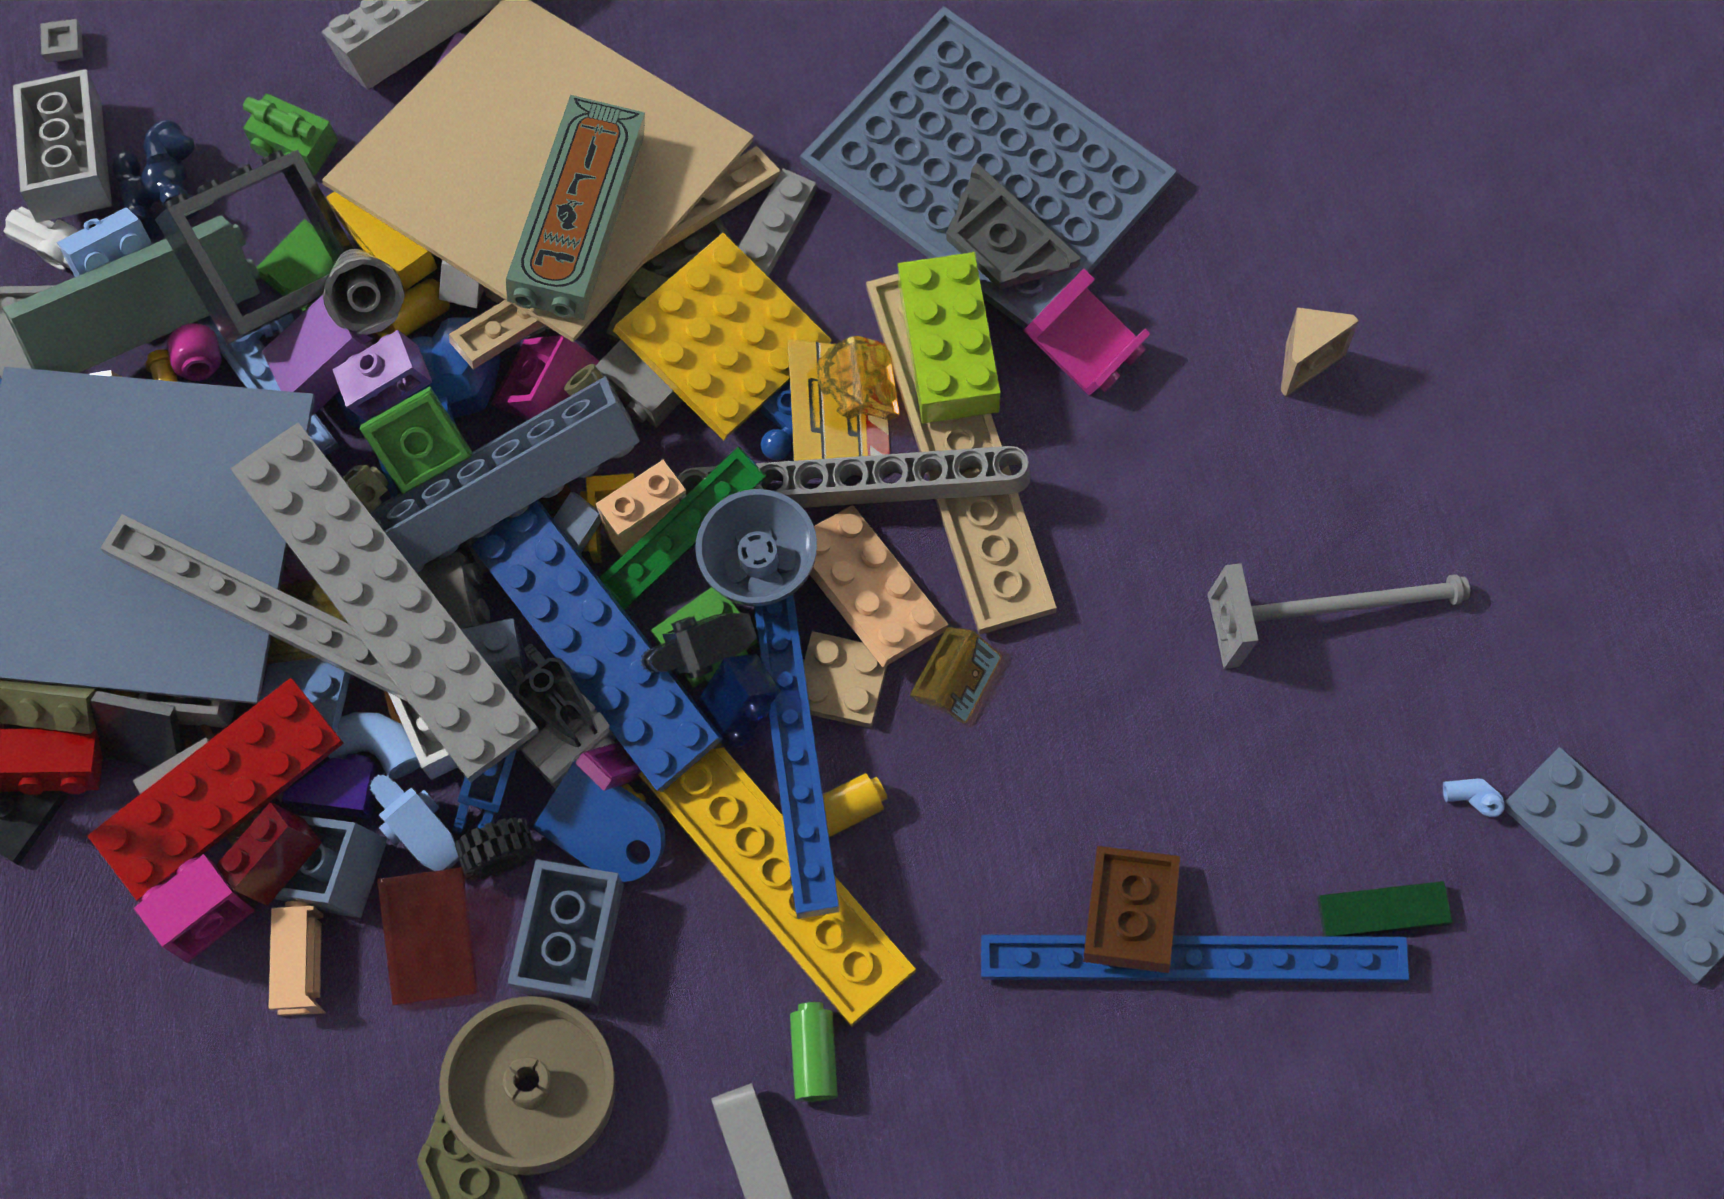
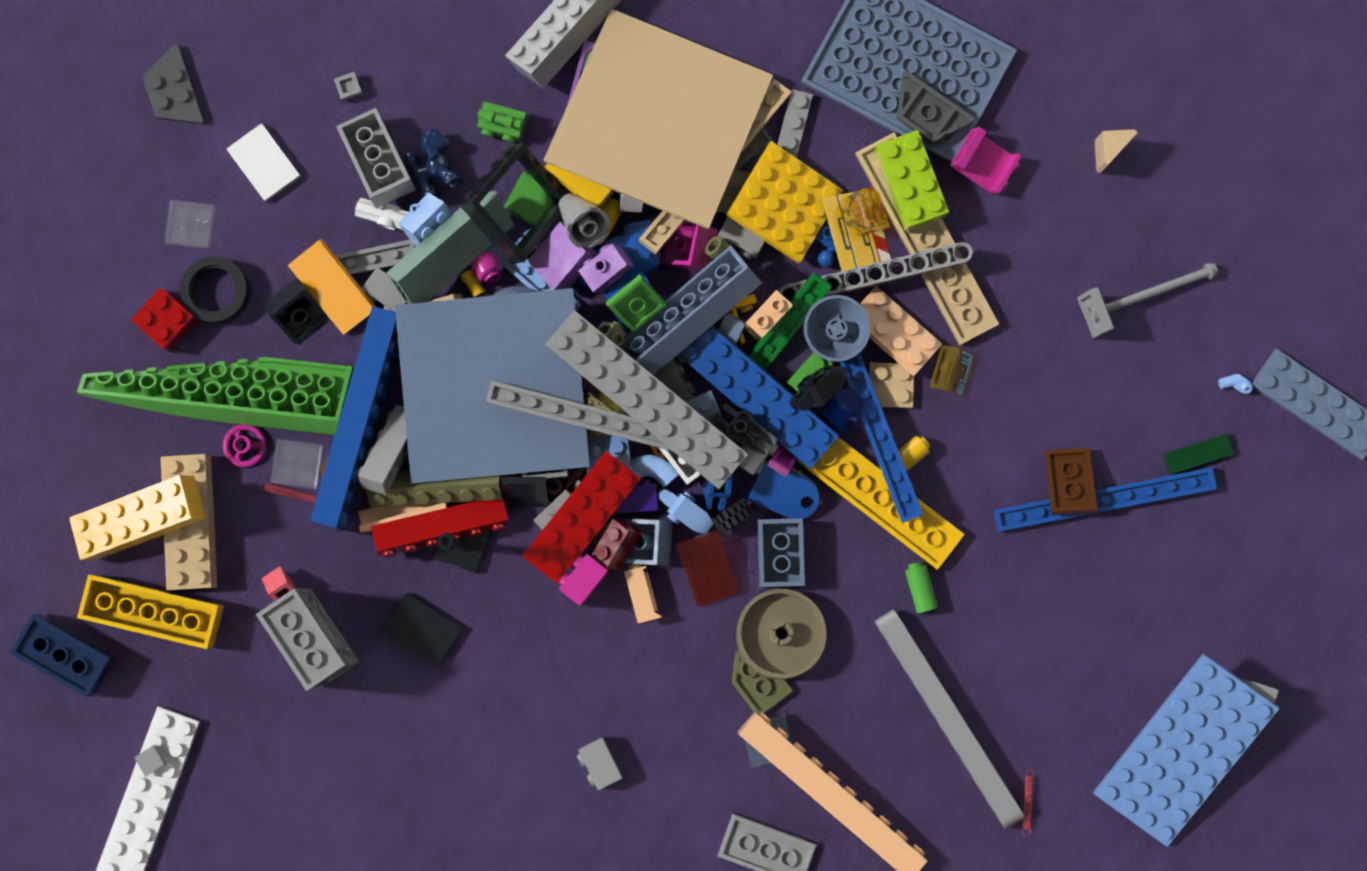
camera: 10 degrees left, 15 degrees up
brick [506,95,645,320] -> none

